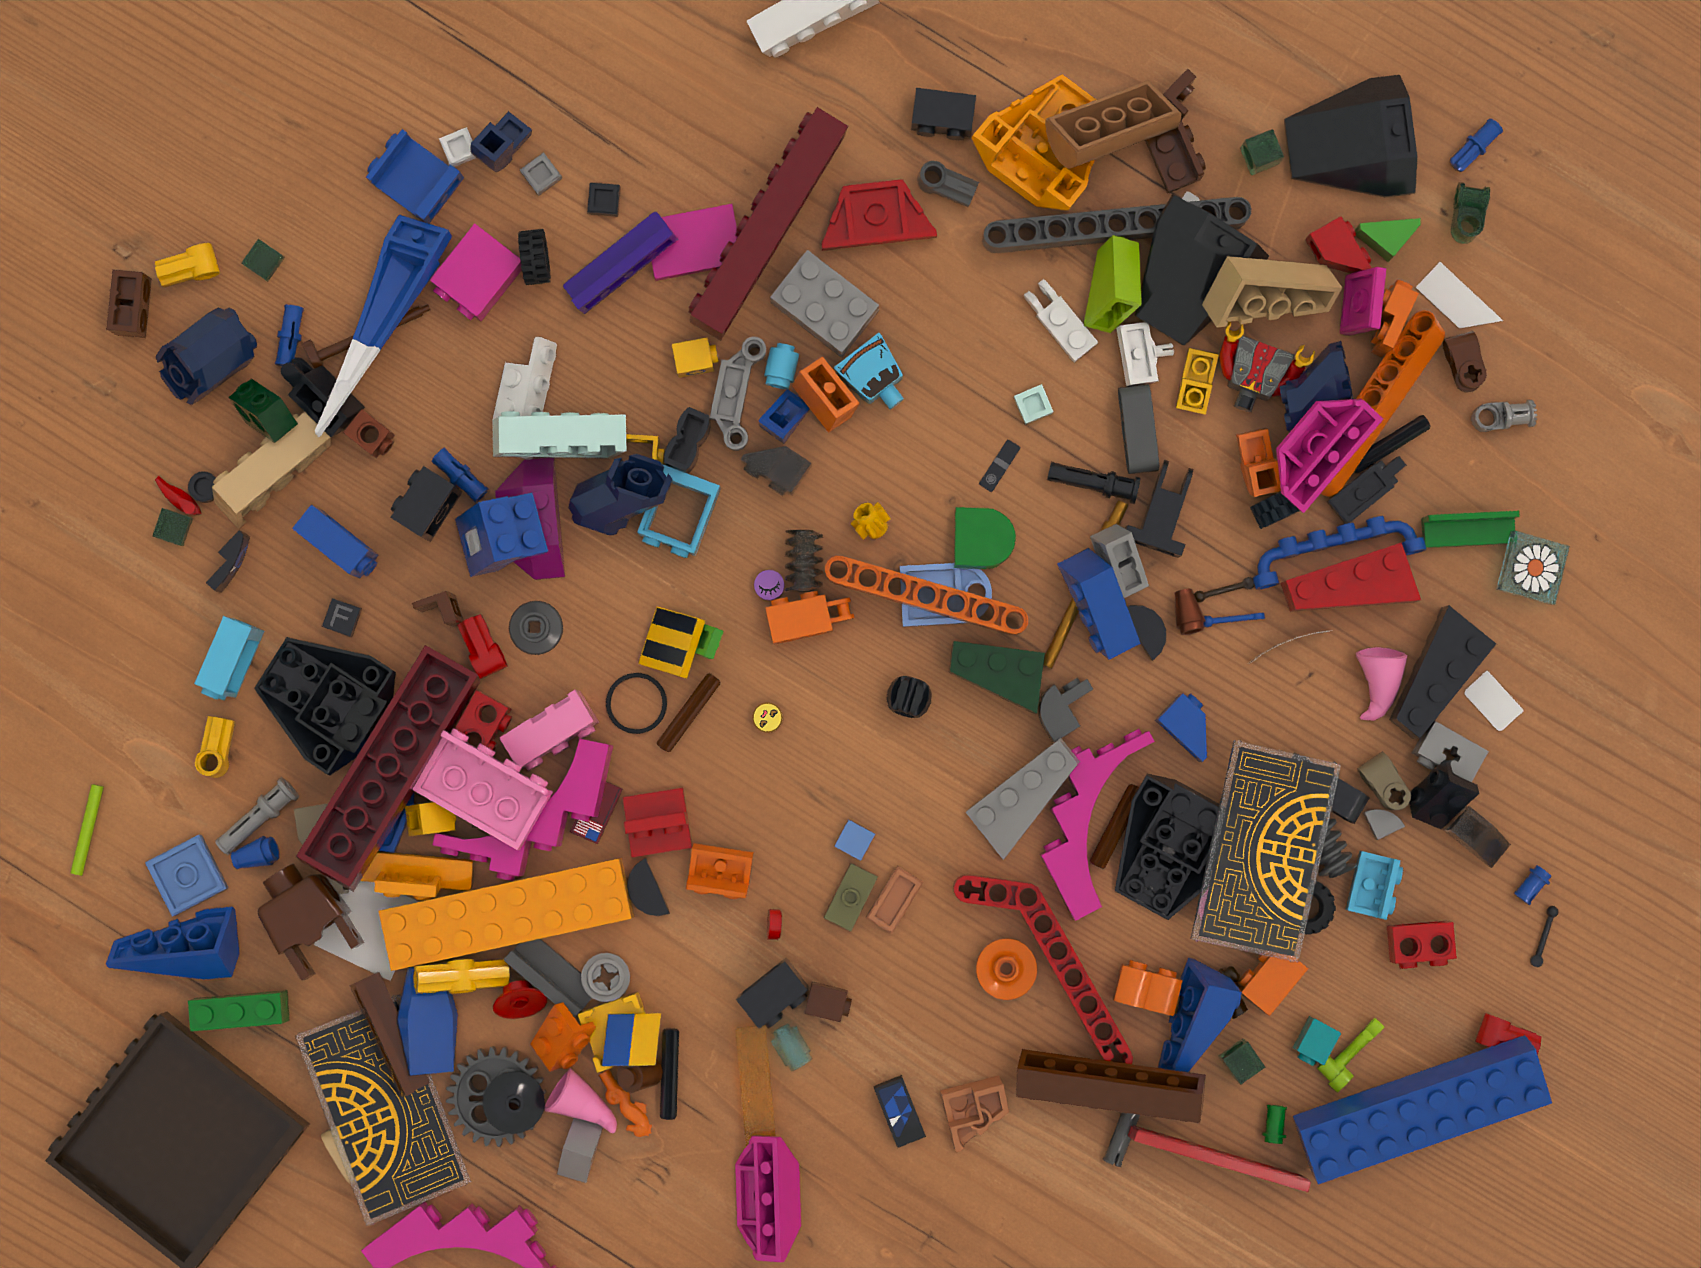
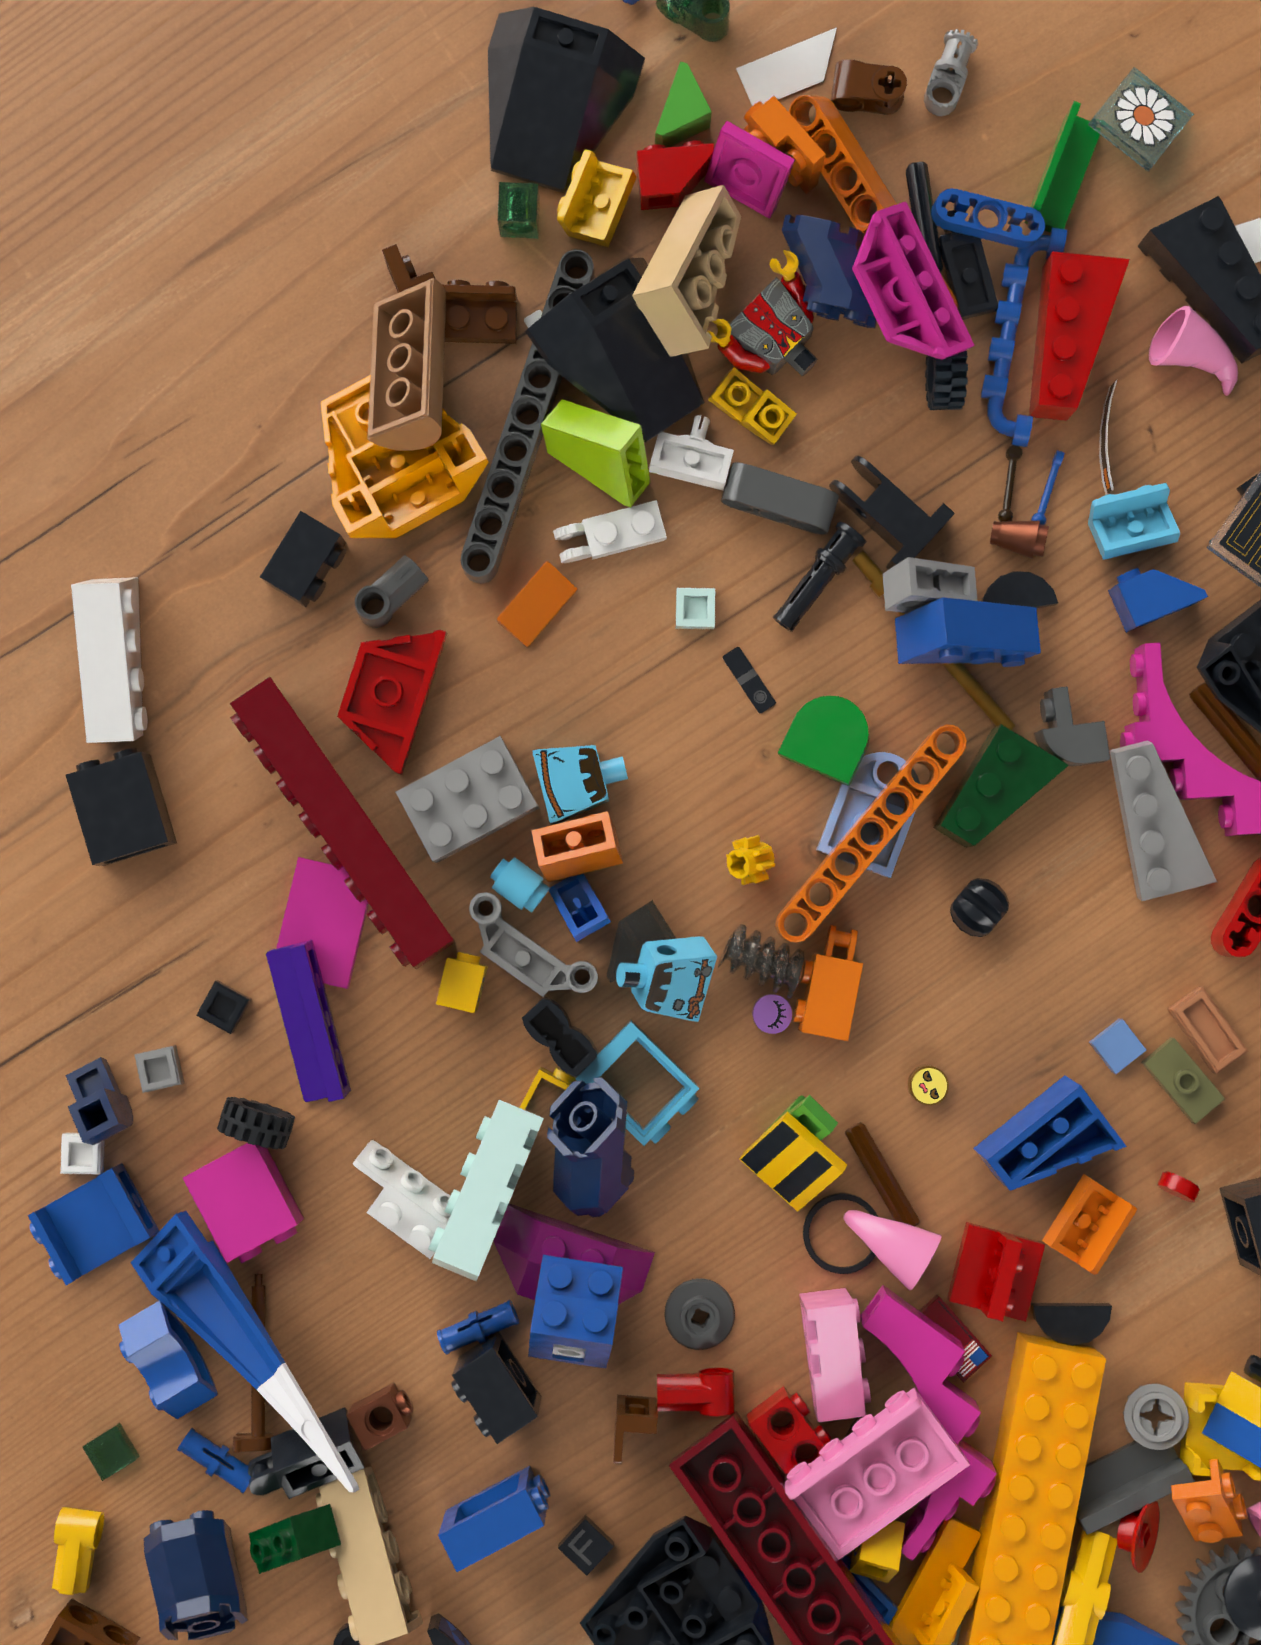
camera: 70 degrees left, 0 degrees up
orange brick [1236,428,1281,497] -> none
none -> black brick [65,748,177,866]
none -> blue brick [118,1300,218,1419]
none -> orange slope [497,561,578,648]
none -> yellow bracket [557,149,637,247]
none -> medium azure torso [616,936,717,1022]
none -> bright pink hat [843,1210,942,1291]
none -> blue beam [931,188,1045,248]
none -> blue wedge [973,1075,1127,1191]
none -> medium azure bracket [1088,483,1180,560]

